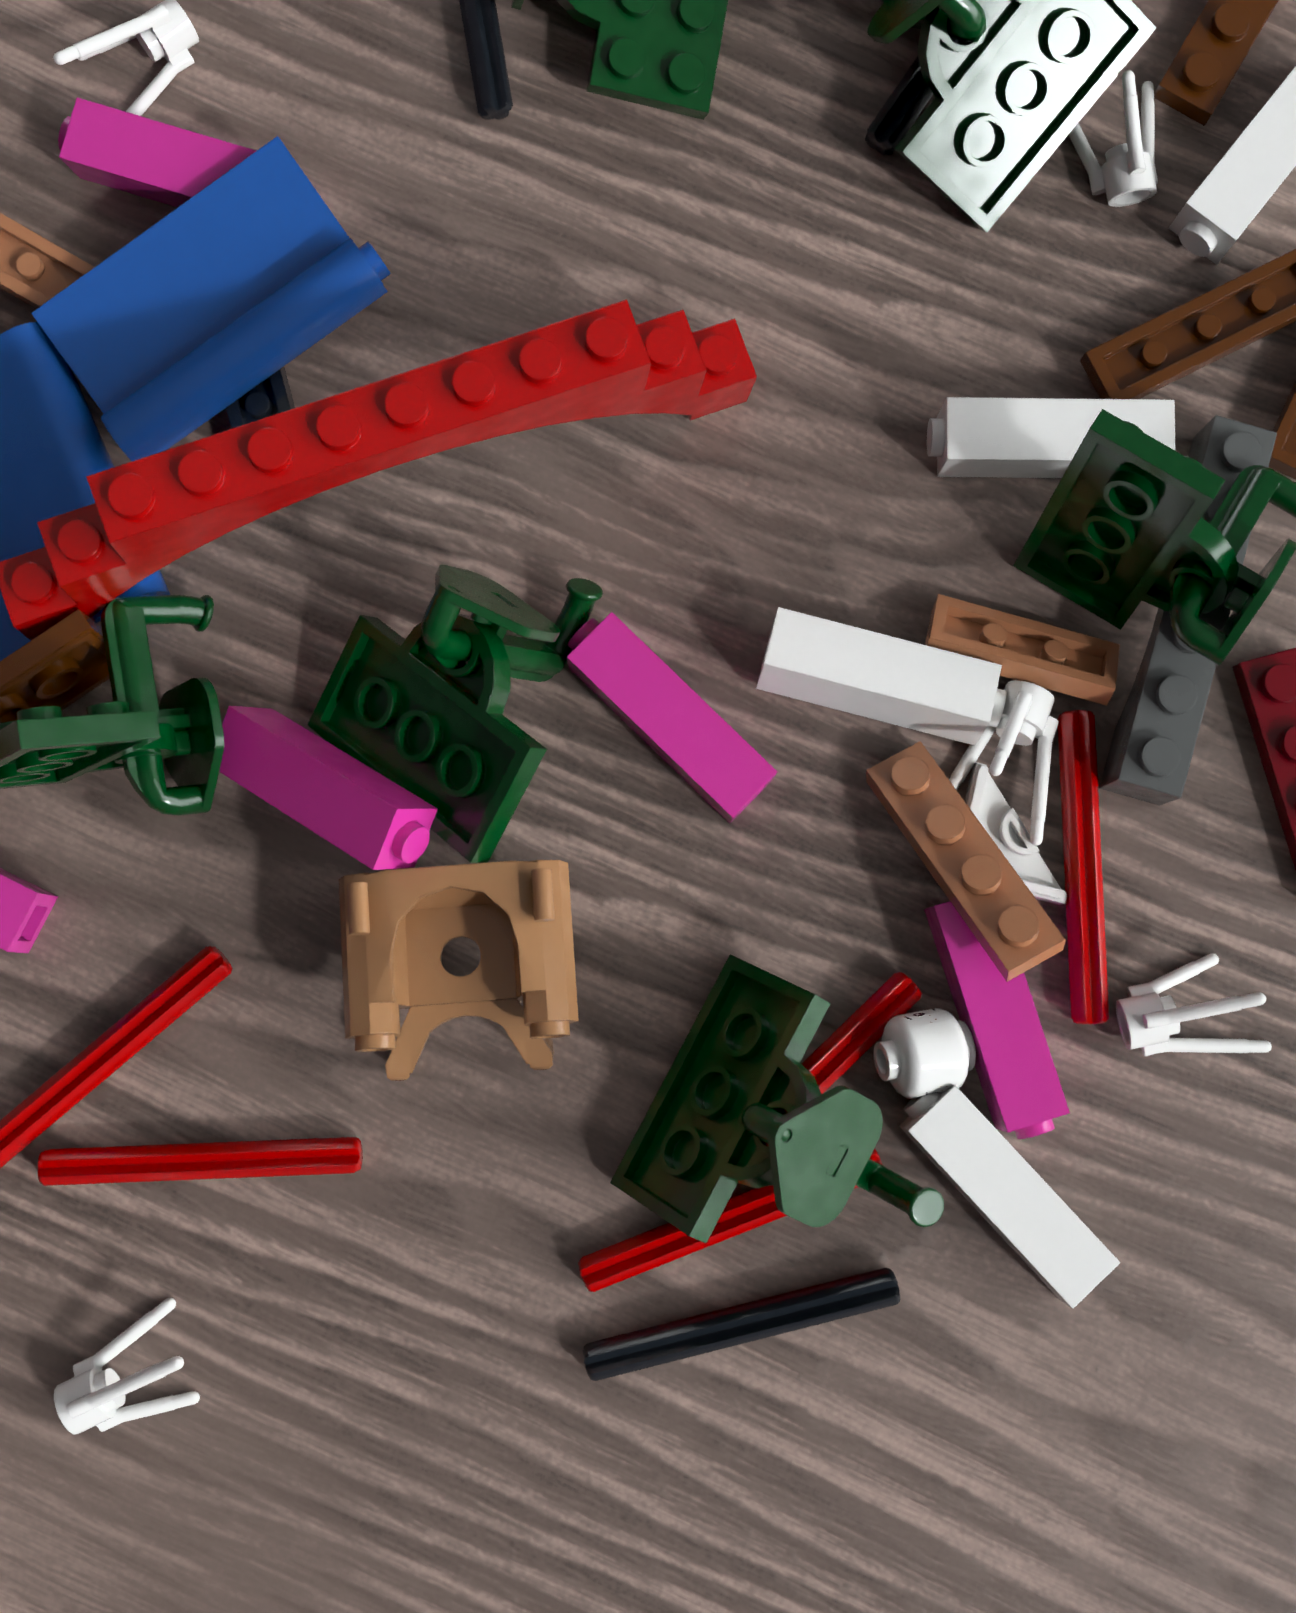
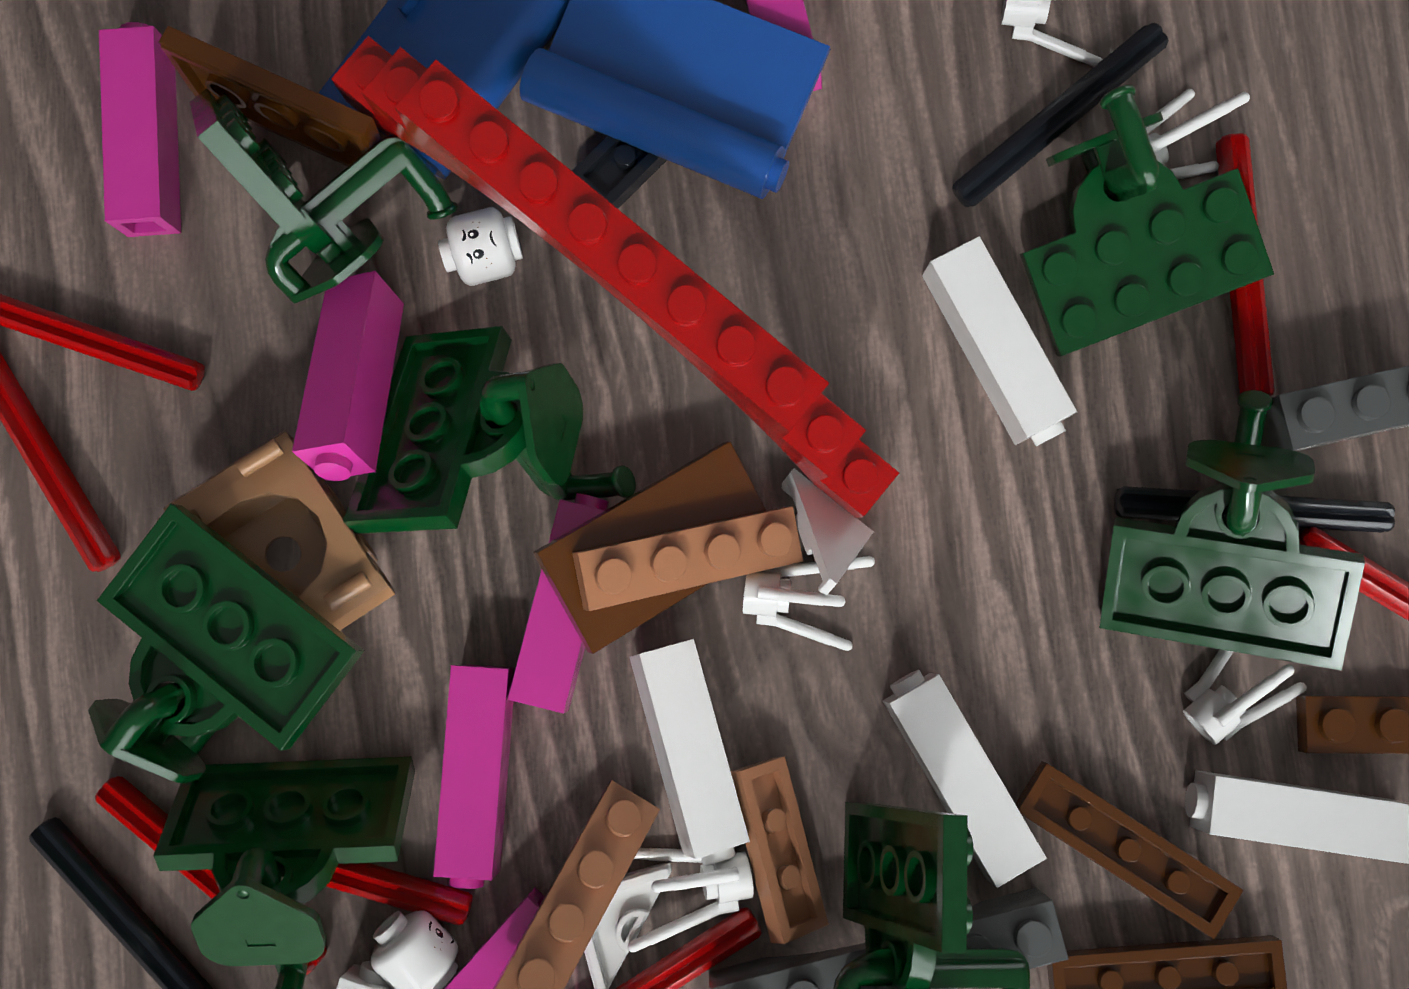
camera: 65 degrees right, 0 degrees up
none -> dark green plate [88,503,365,783]
none -> dark pink brick [433,664,516,889]
none -> white head [438,207,523,286]
none -> reddish brown tile [533,441,766,654]
none -> nougat plate [572,506,803,611]
none -> white plant [743,556,875,651]
none -> white tile [781,468,874,596]
none -> white brick [922,236,1077,446]

